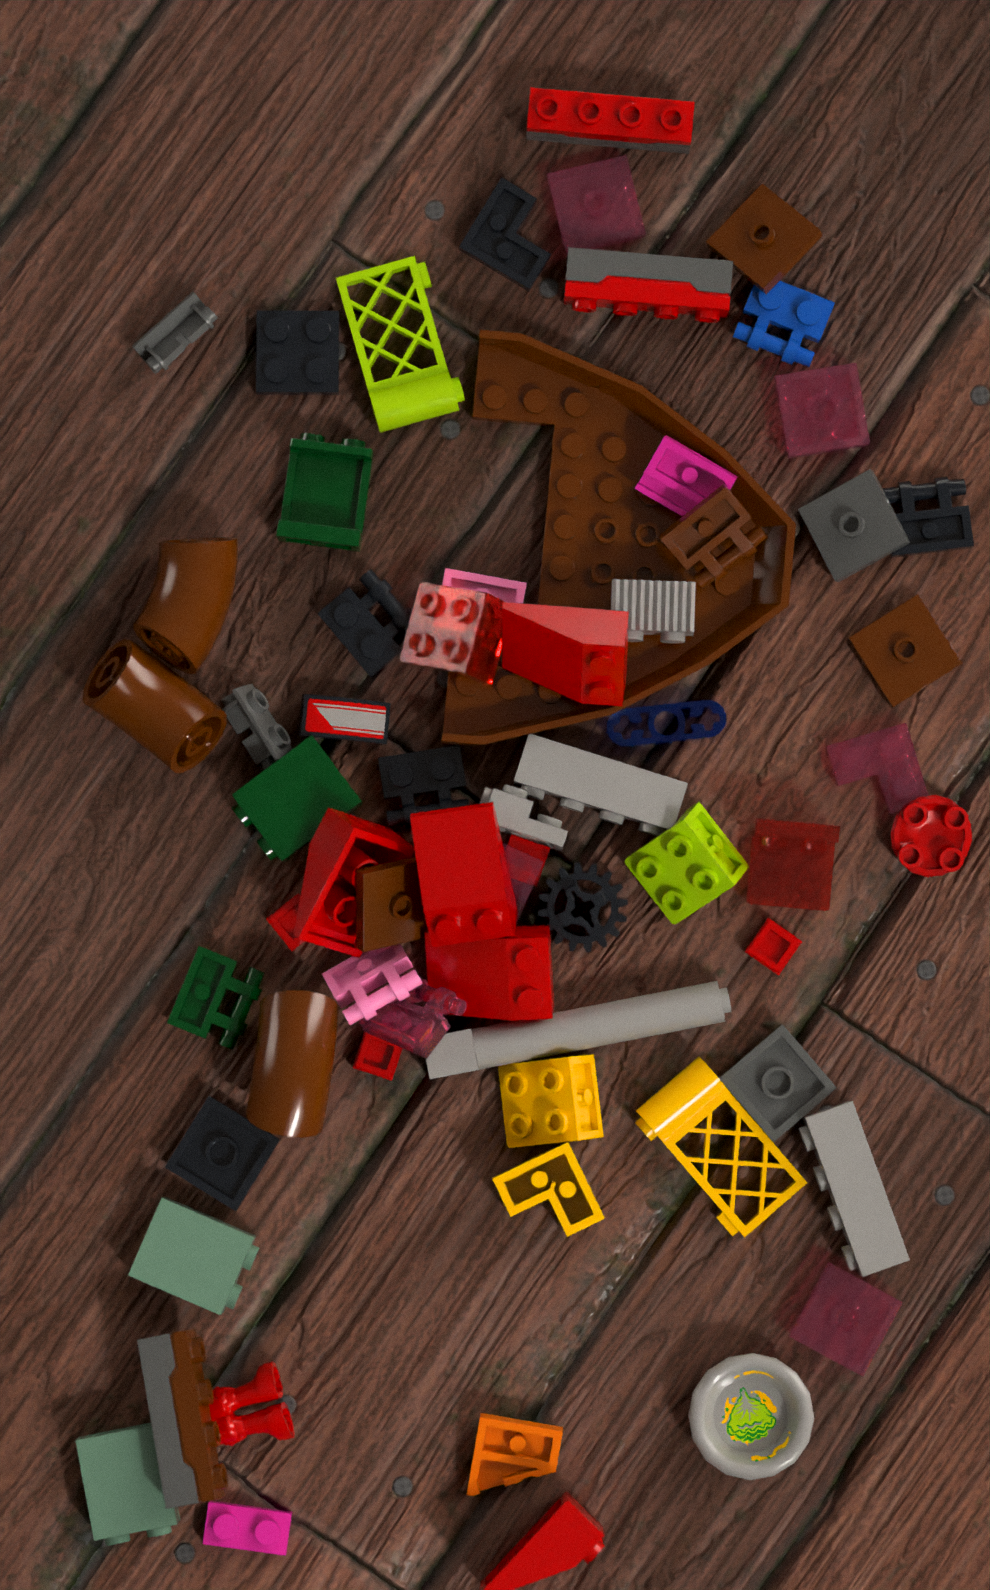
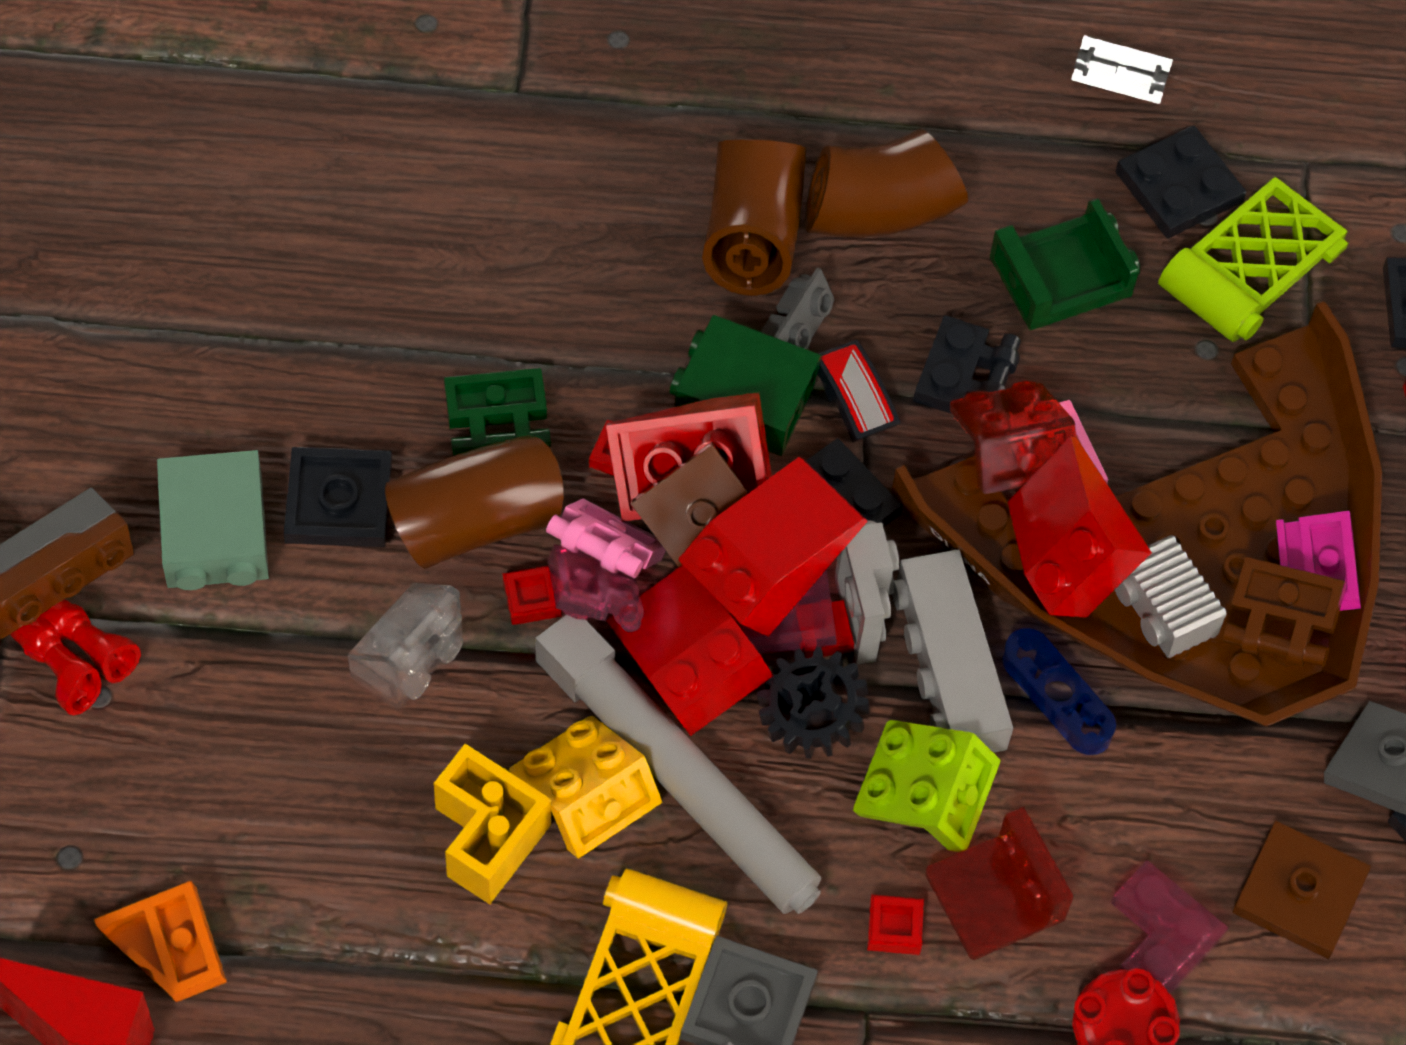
camera: 55 degrees right, 25 degrees down
none -> clear slope [348,582,463,711]

